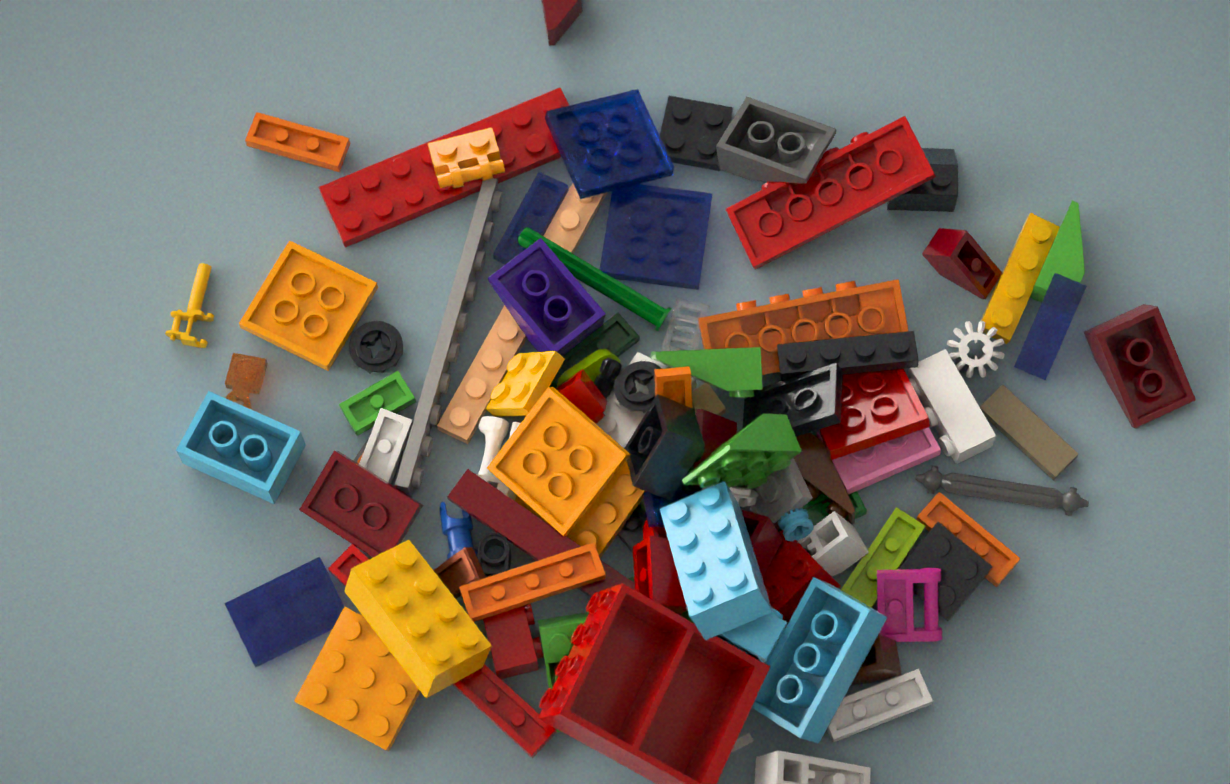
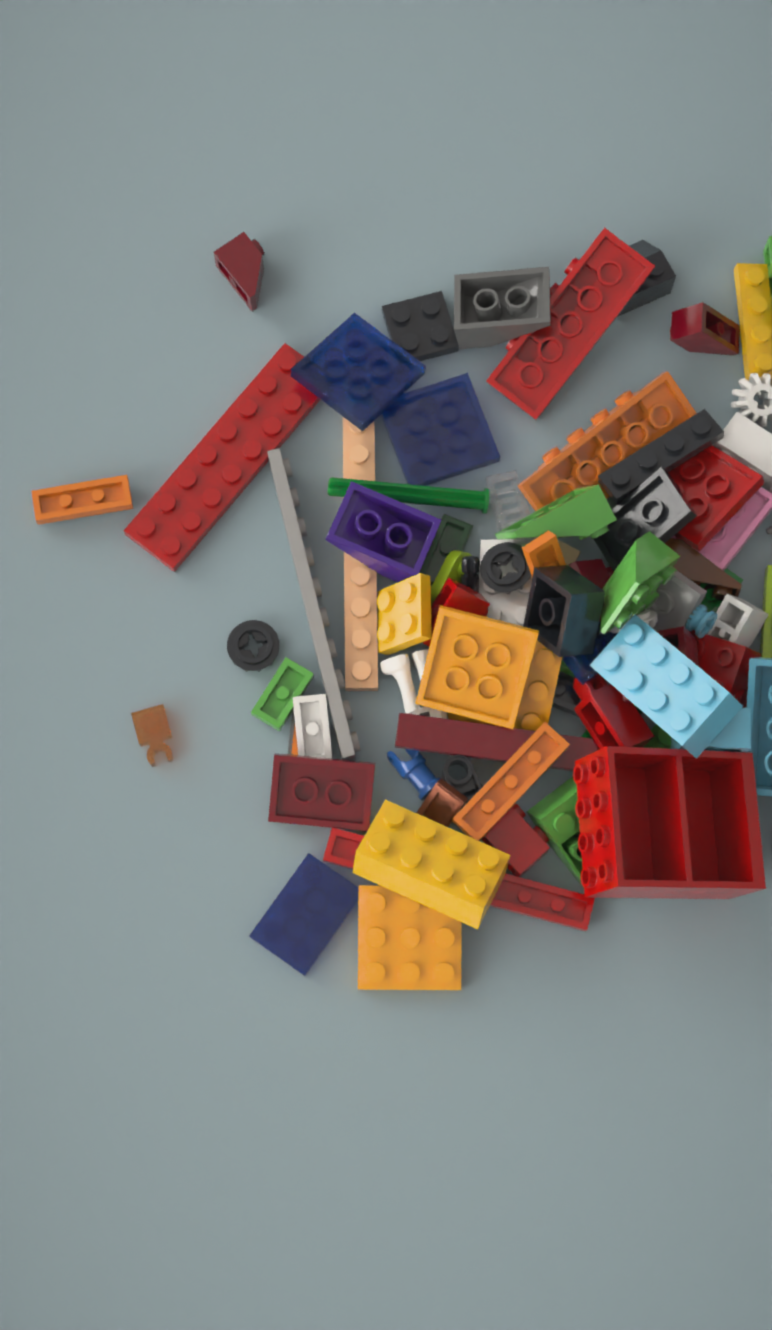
camera: 30 degrees left, 5 degrees up
yellow piece [165,263,214,348] -> none
medium azure brick [176,391,306,504] -> none
light orange plate [239,240,378,371] -> none
light orange plate [428,127,505,188] -> none
clear blue plate [493,172,569,264] -> none

